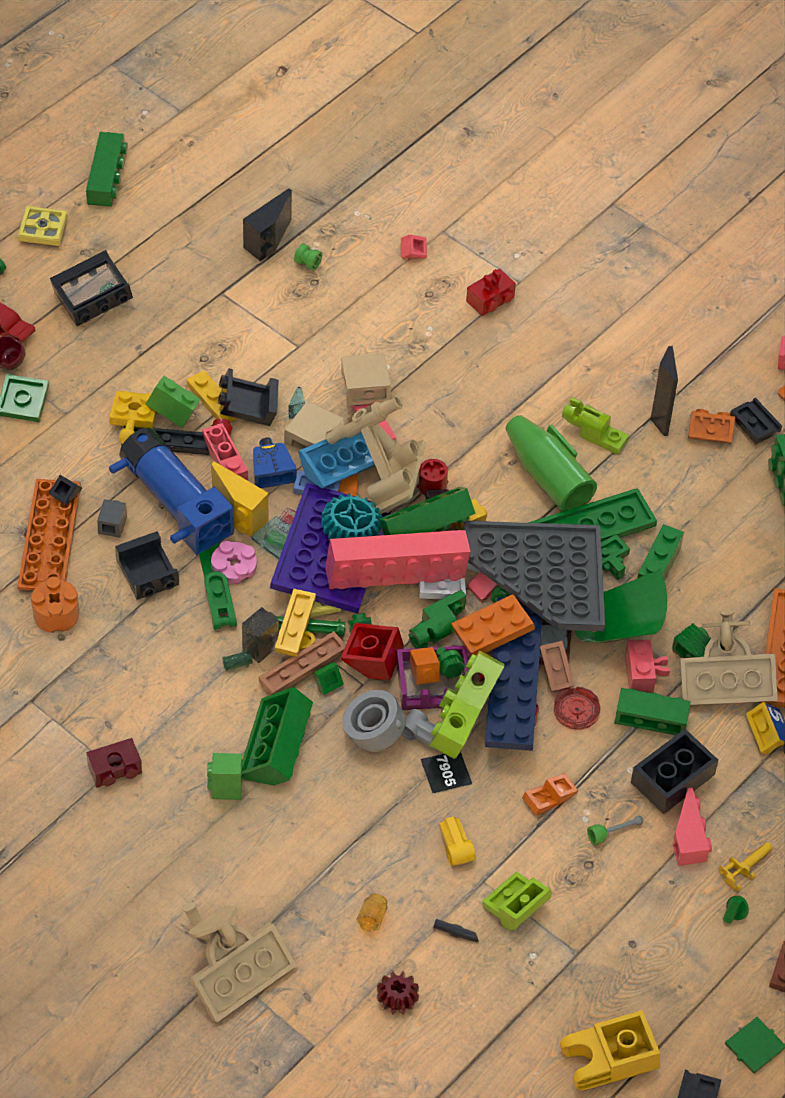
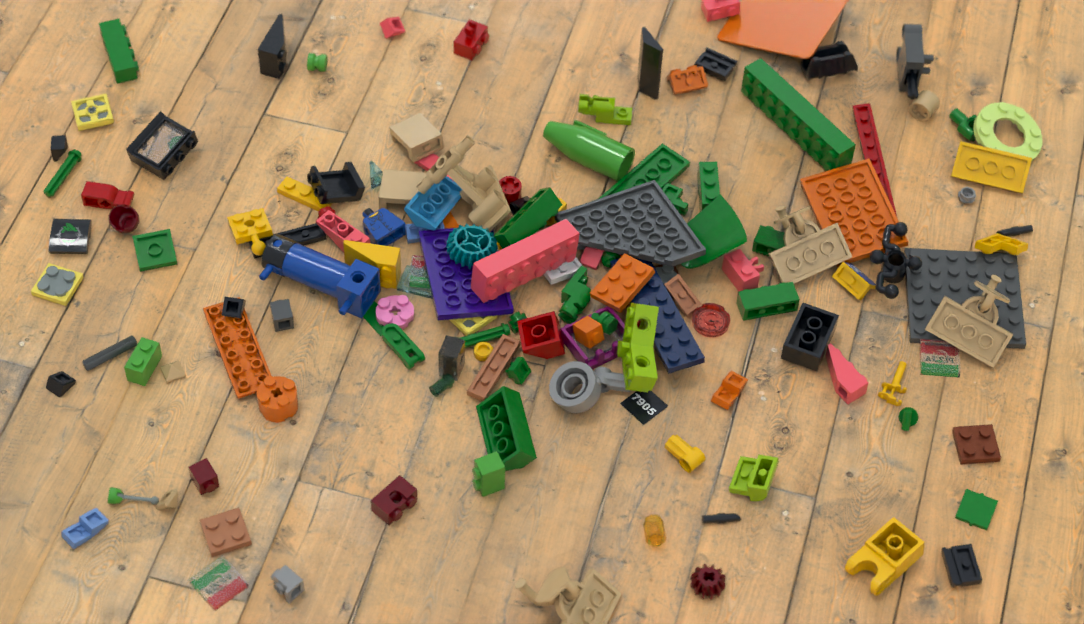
camera: 25 degrees left, 0 degrees up
black panel [115,531,179,600] -> none
bright green brick [146,376,201,428] -> none
yellow plate [275,589,316,657] -> none
bright green hinge [587,816,643,845] -> none

